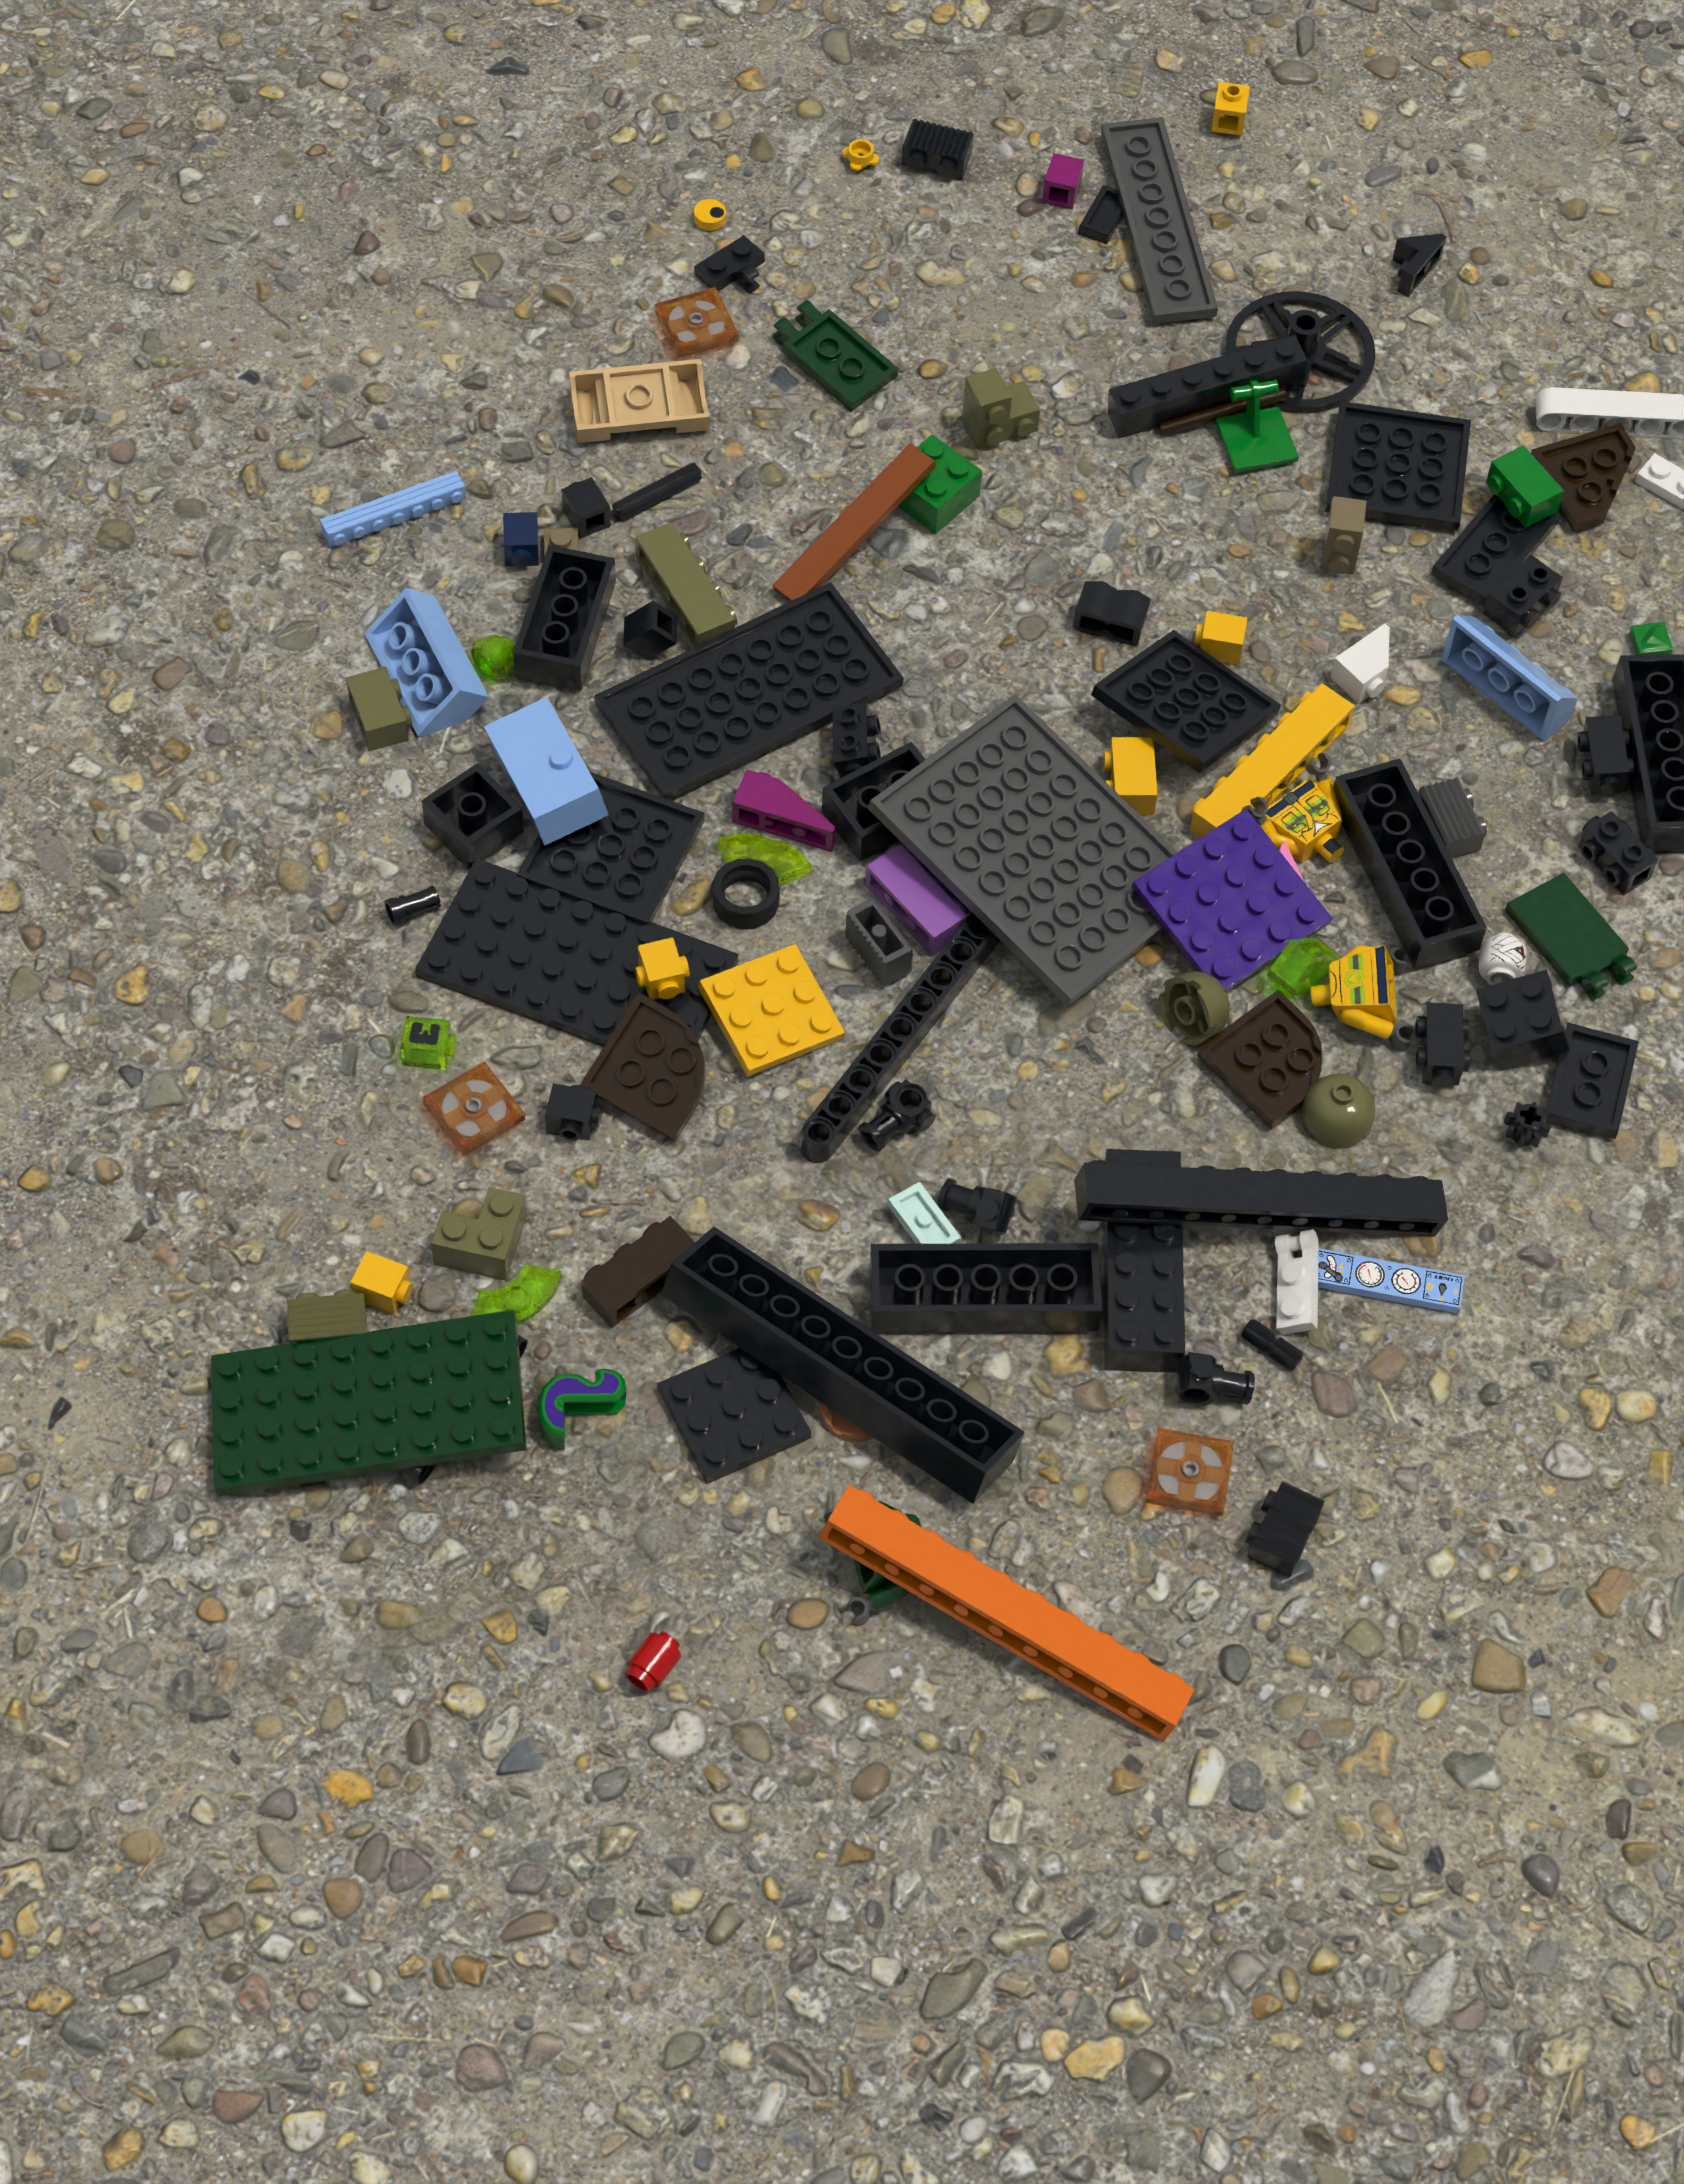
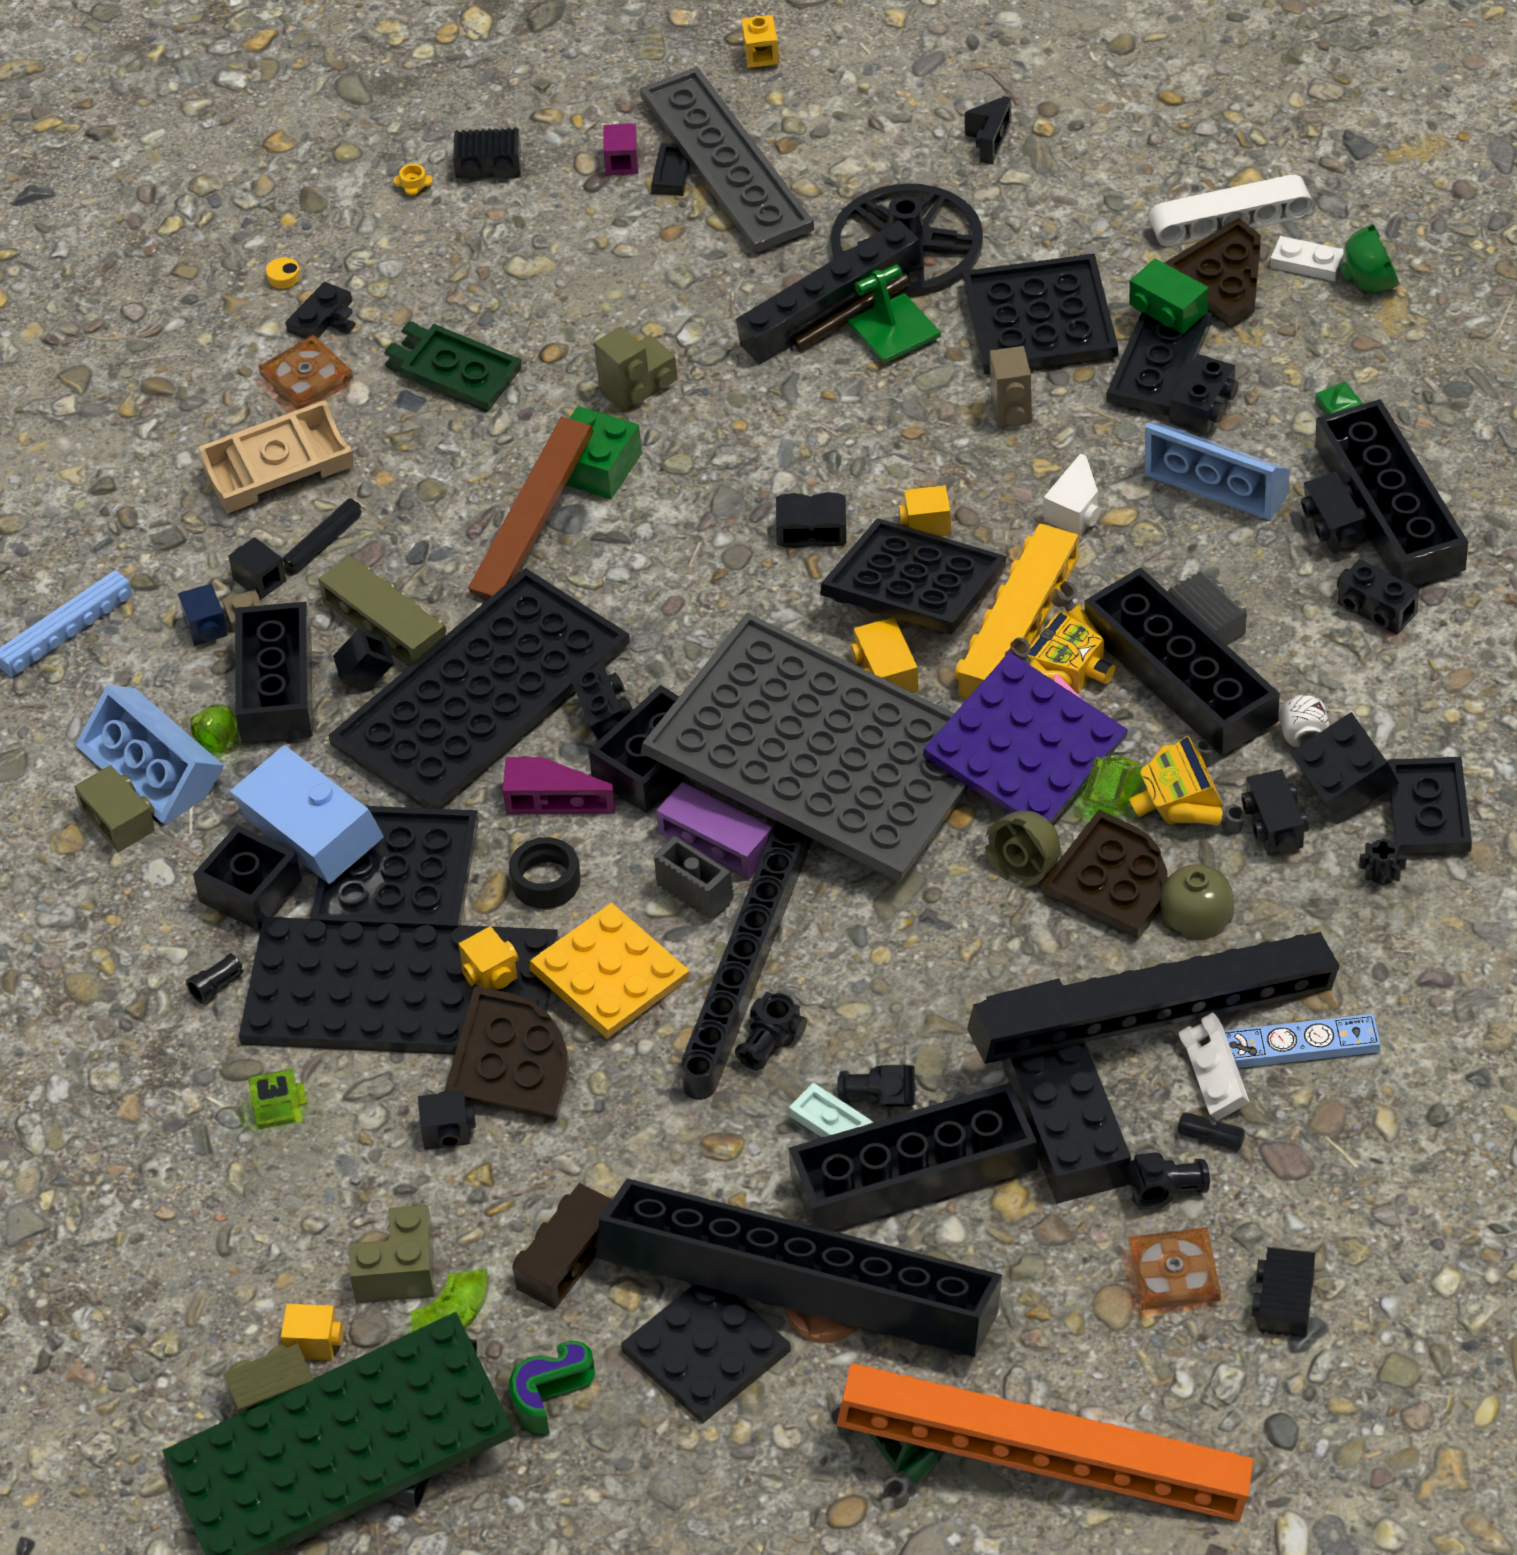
camera: 10 degrees left, 10 degrees down
clear orange piece [422,1061,526,1157] -> none
clear neon green tile [717,833,812,886] -> none
dark green tile [1505,873,1637,1001] -> none

